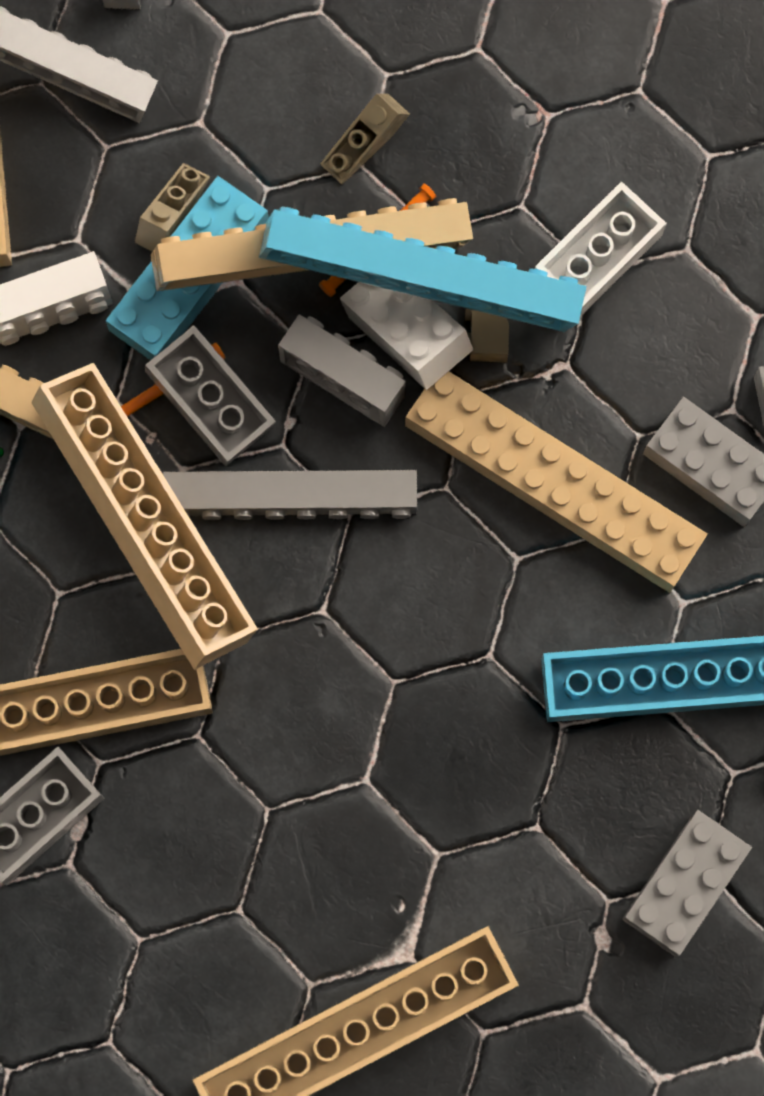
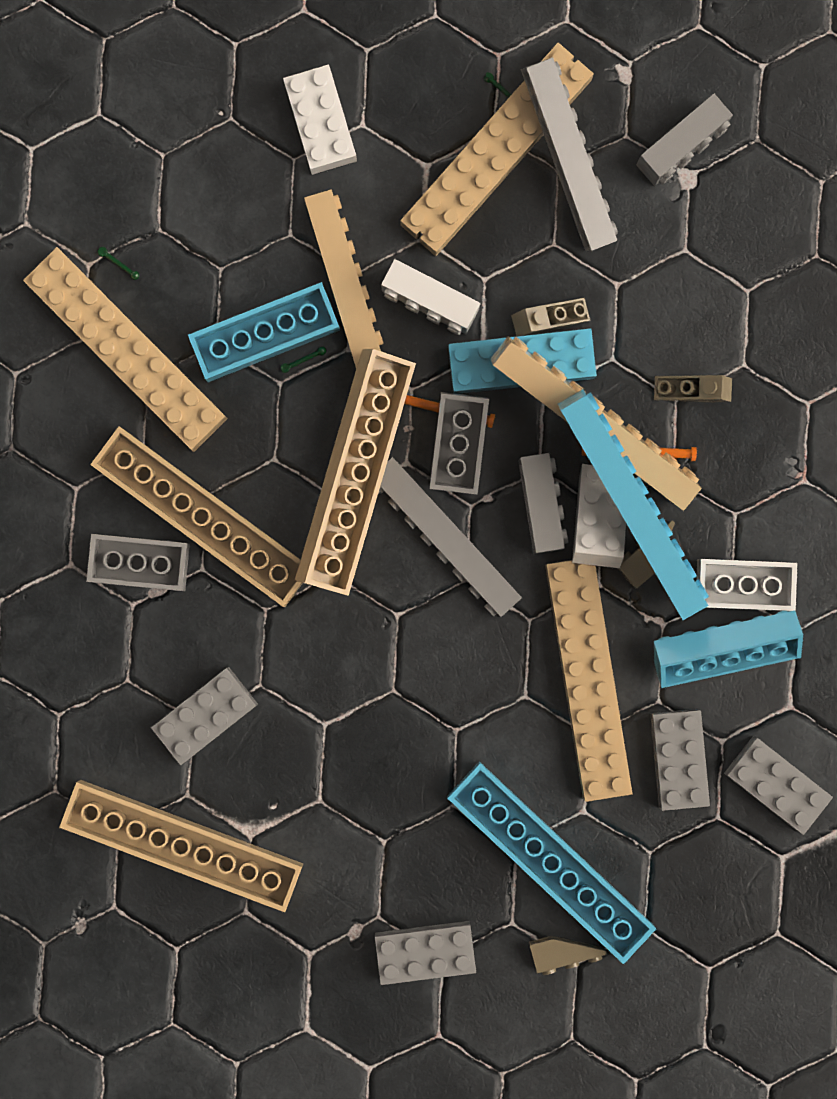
camera: 45 degrees right, 10 degrees up
none -> light grey brick [151,667,258,765]
none -> medium azure brick [654,610,803,688]

